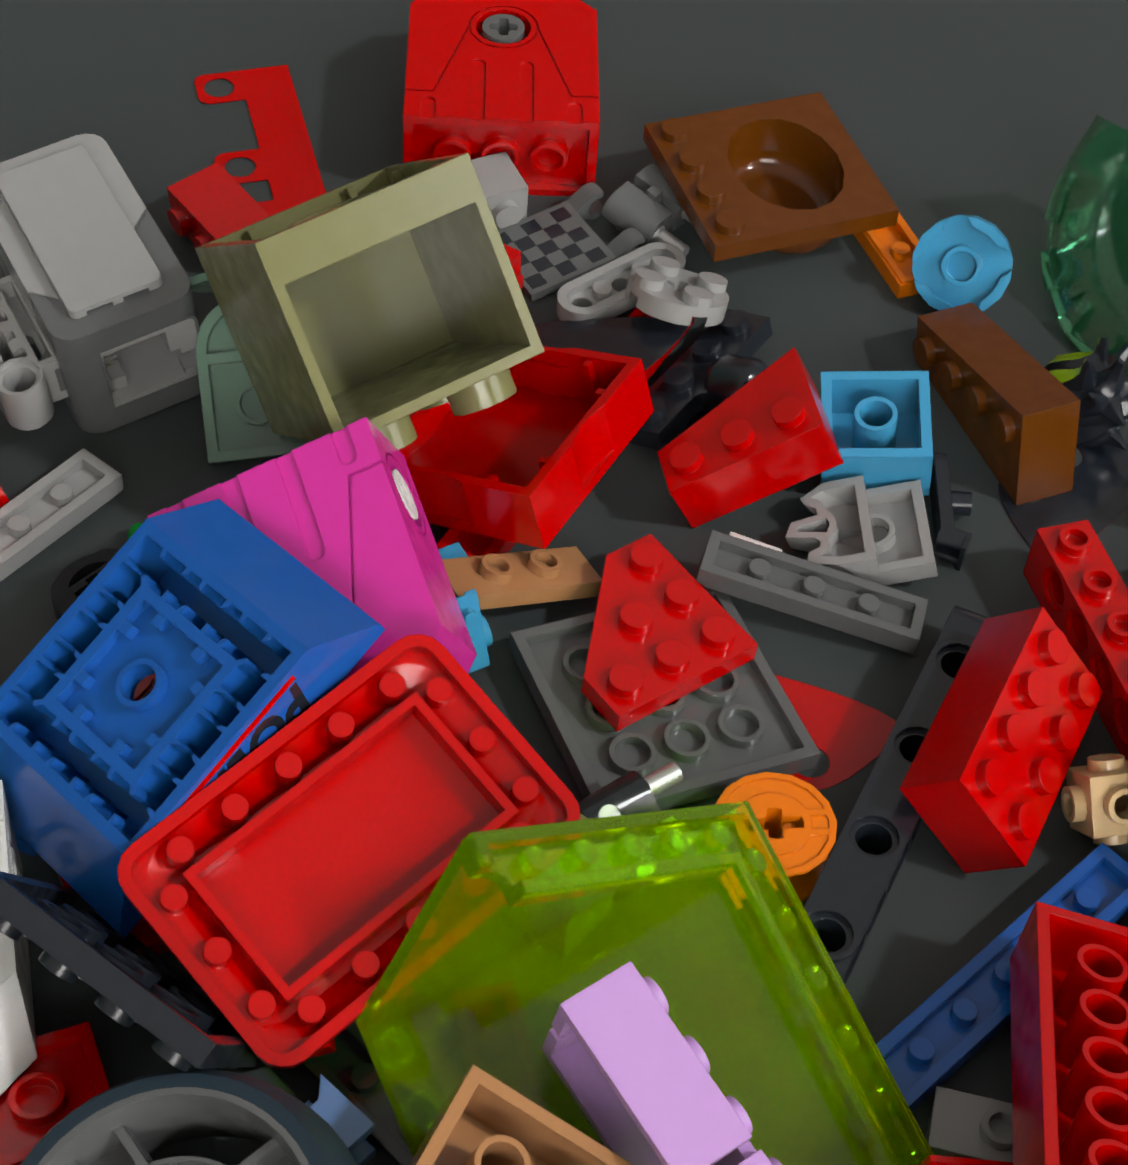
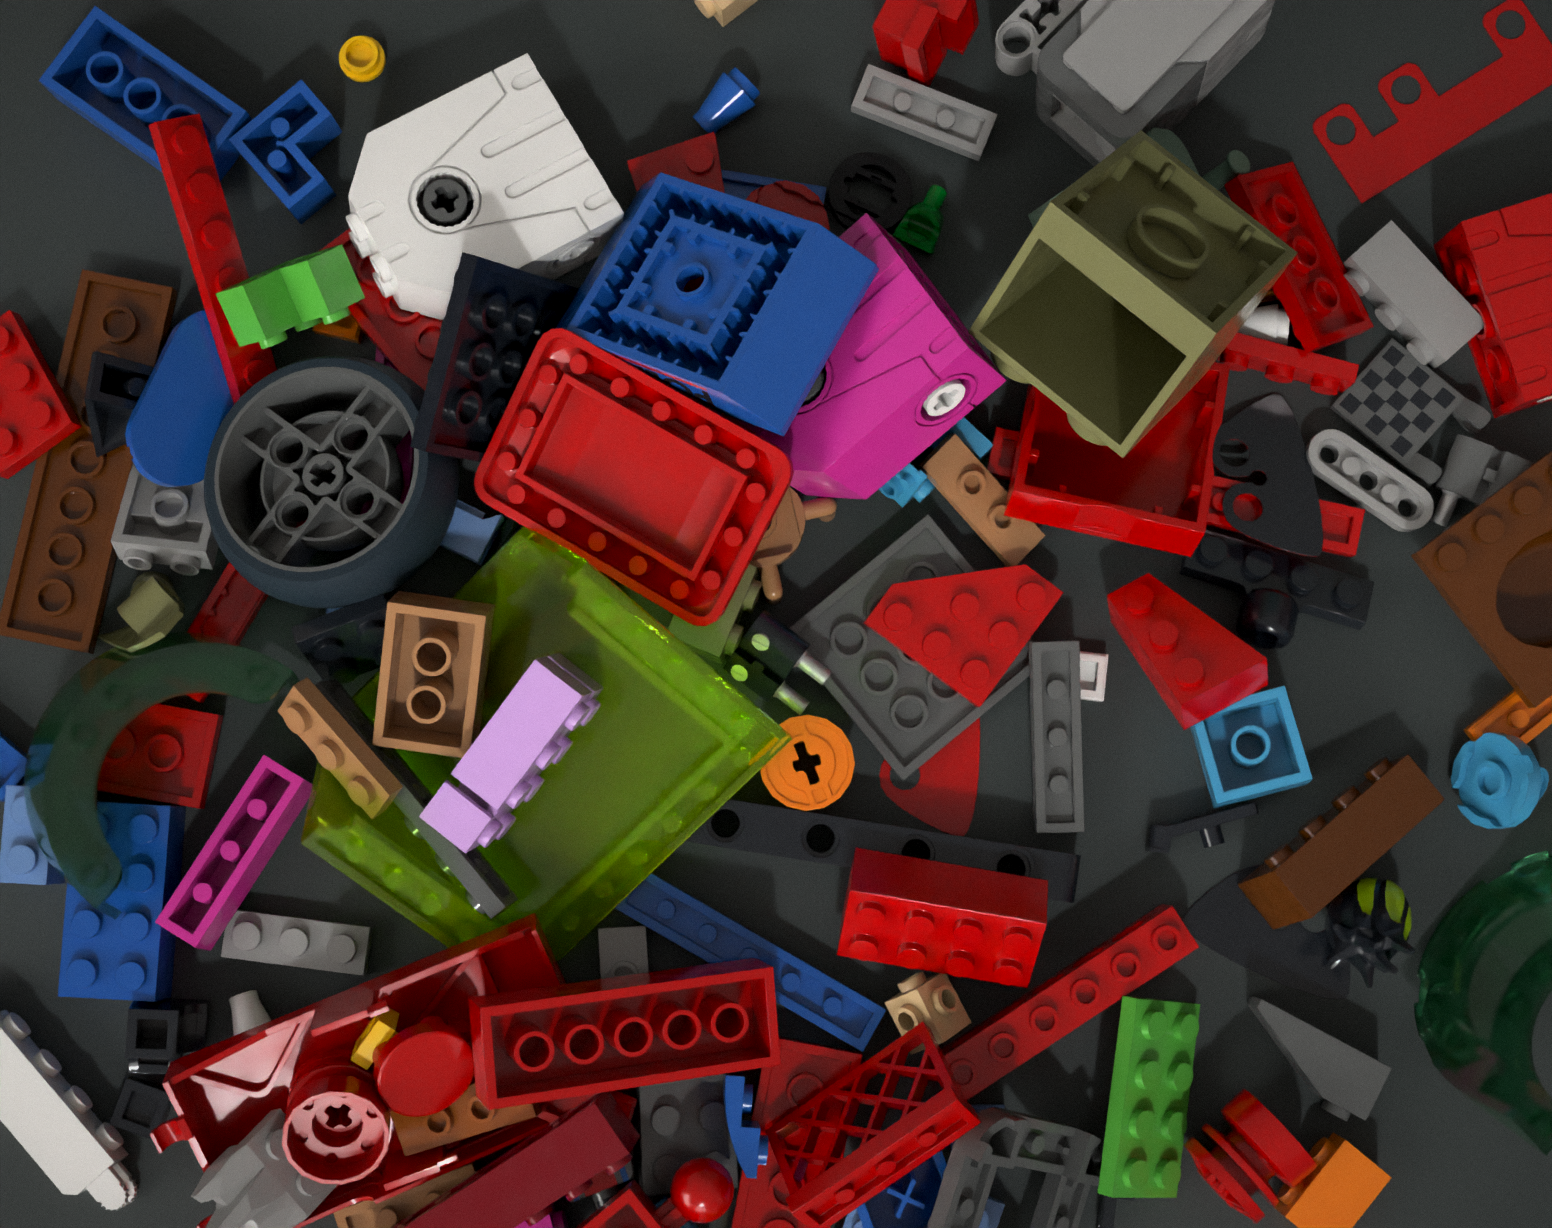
camera: 75 degrees right, 35 degrees up
red brick [166,162,270,248] -> none
light grey plate [625,256,730,327] -> none
light grey plate [785,475,938,586] -> none

